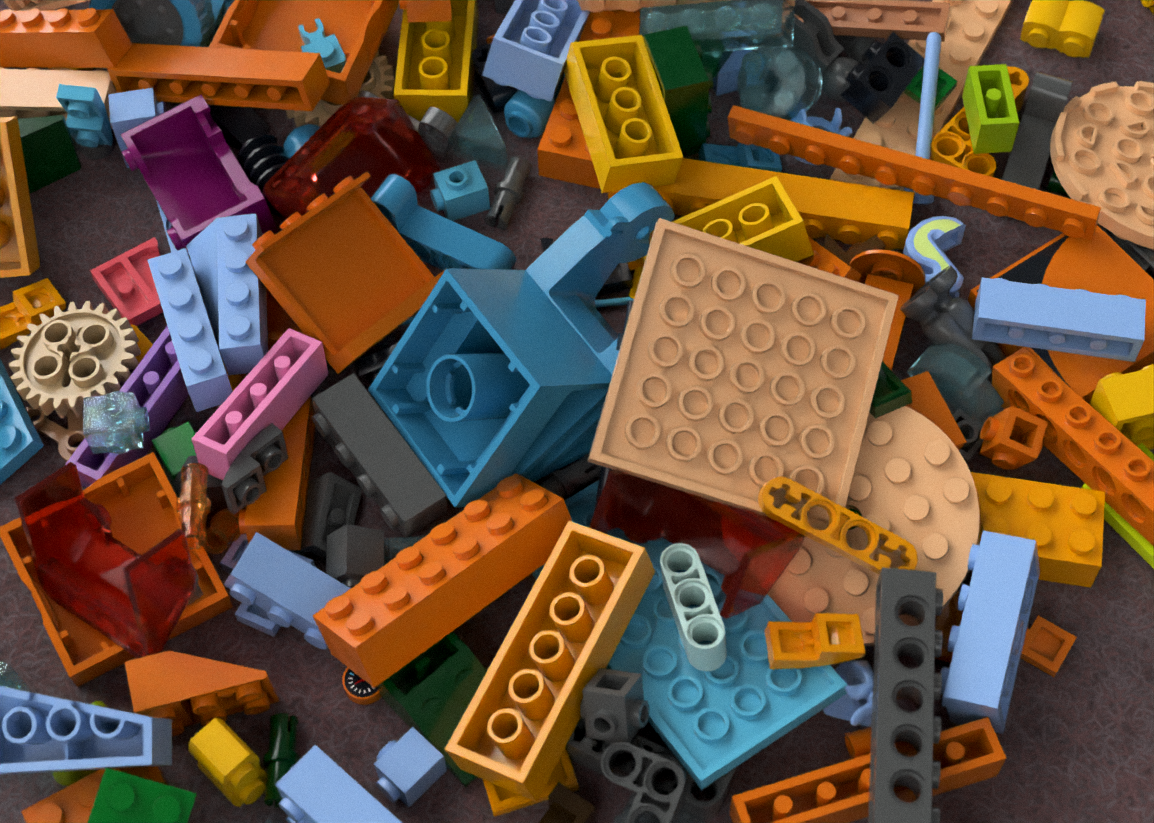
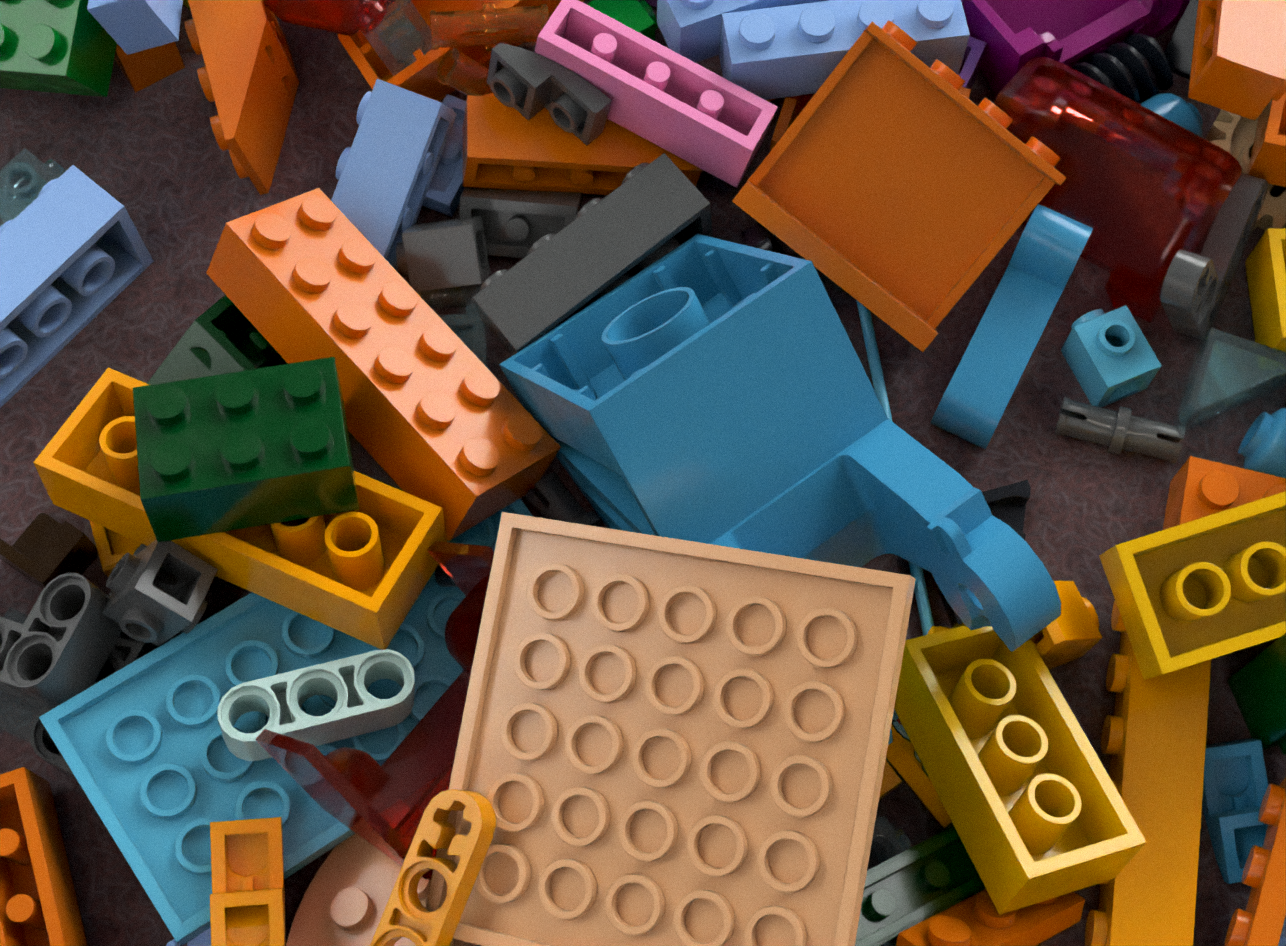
camera: 85 degrees right, 10 degrees up
yellow brick [188,718,267,807] -> none
dark green pin [263,713,300,808] -> none
light blue brick [374,727,447,807] -> none
none -> dark green brick [133,357,359,542]

